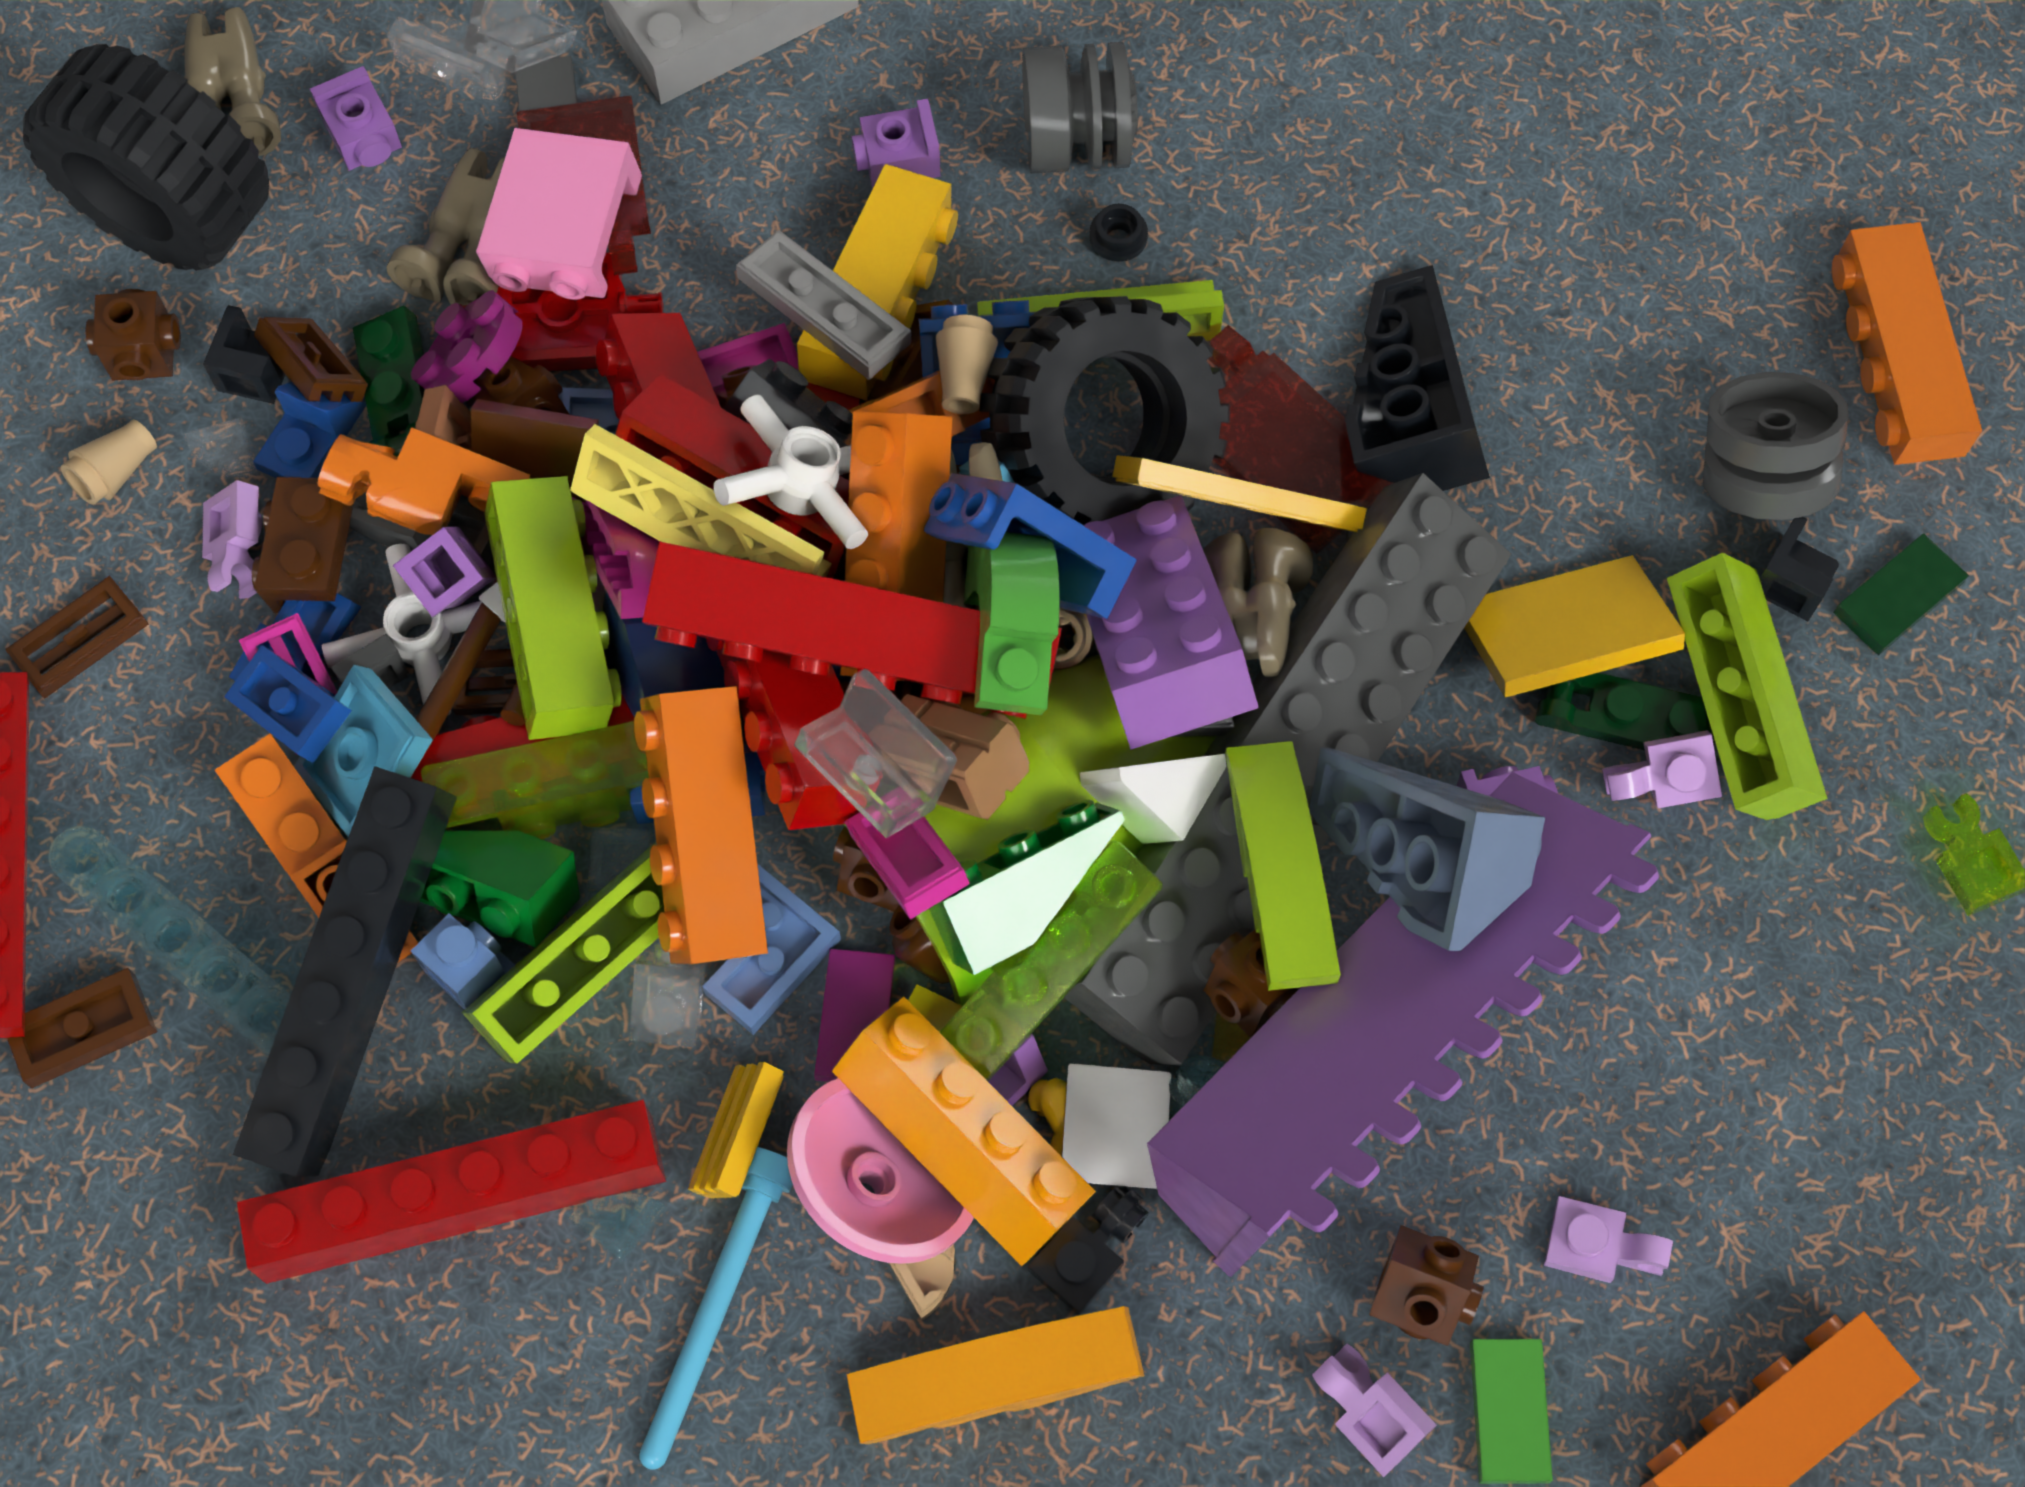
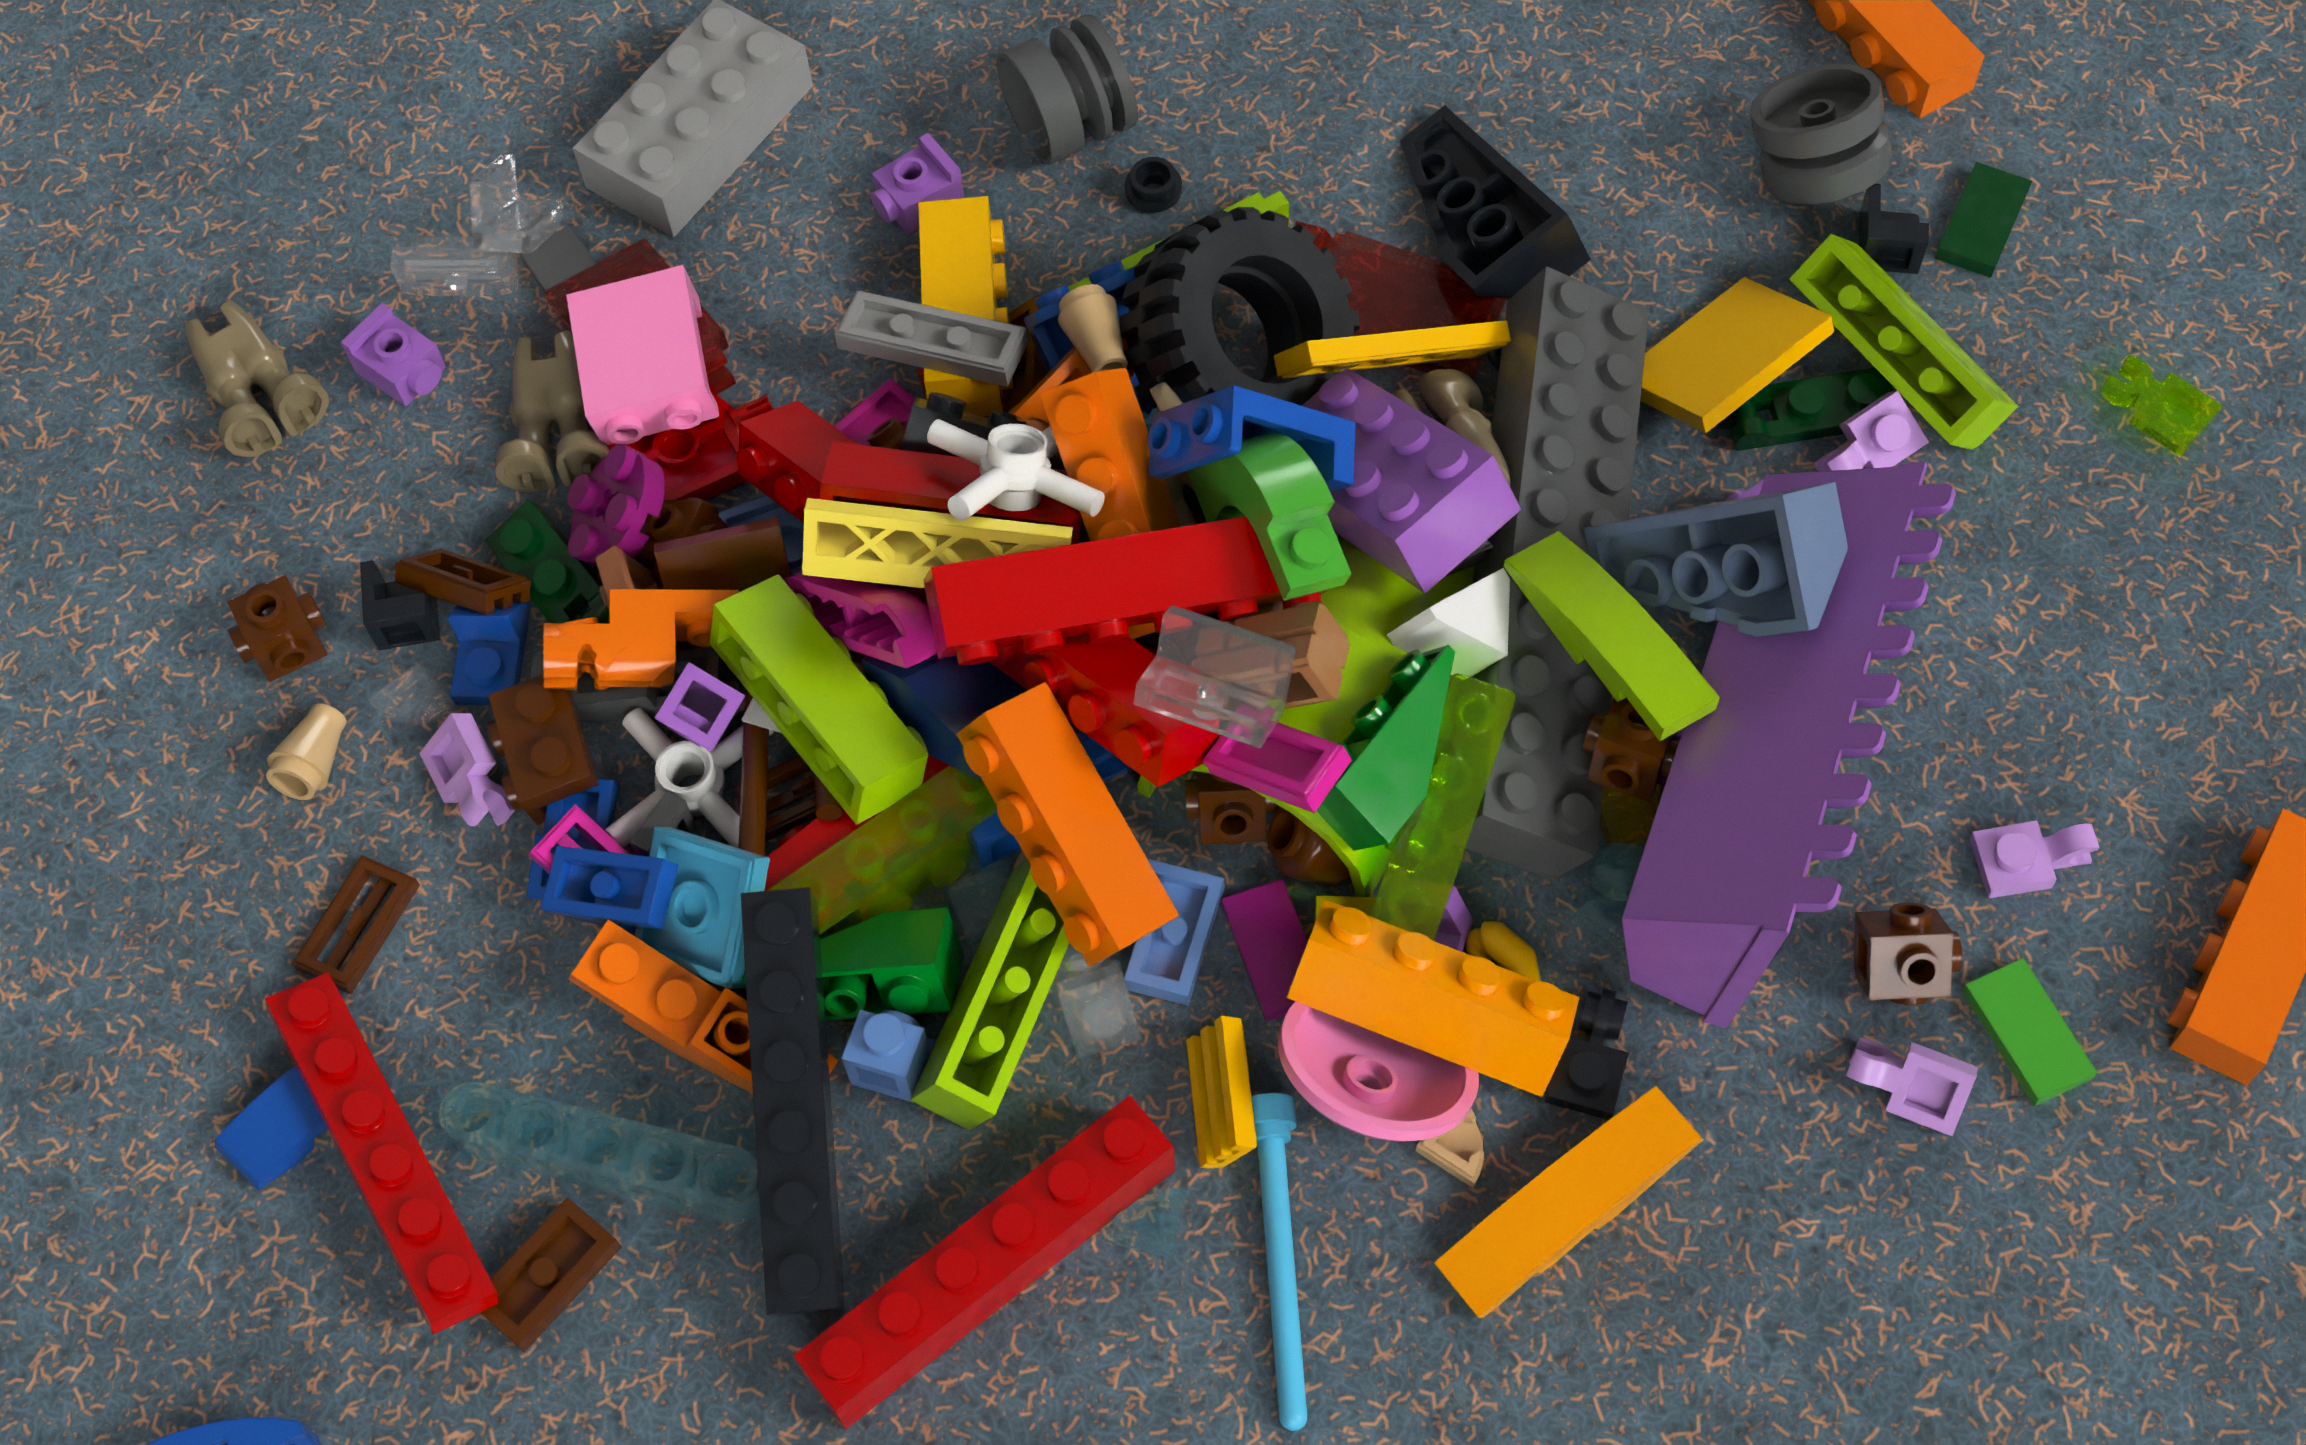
camera: 20 degrees left, 5 degrees down
black tyre [23,44,269,271] -> none
white sticker [1062,1063,1171,1189] -> none

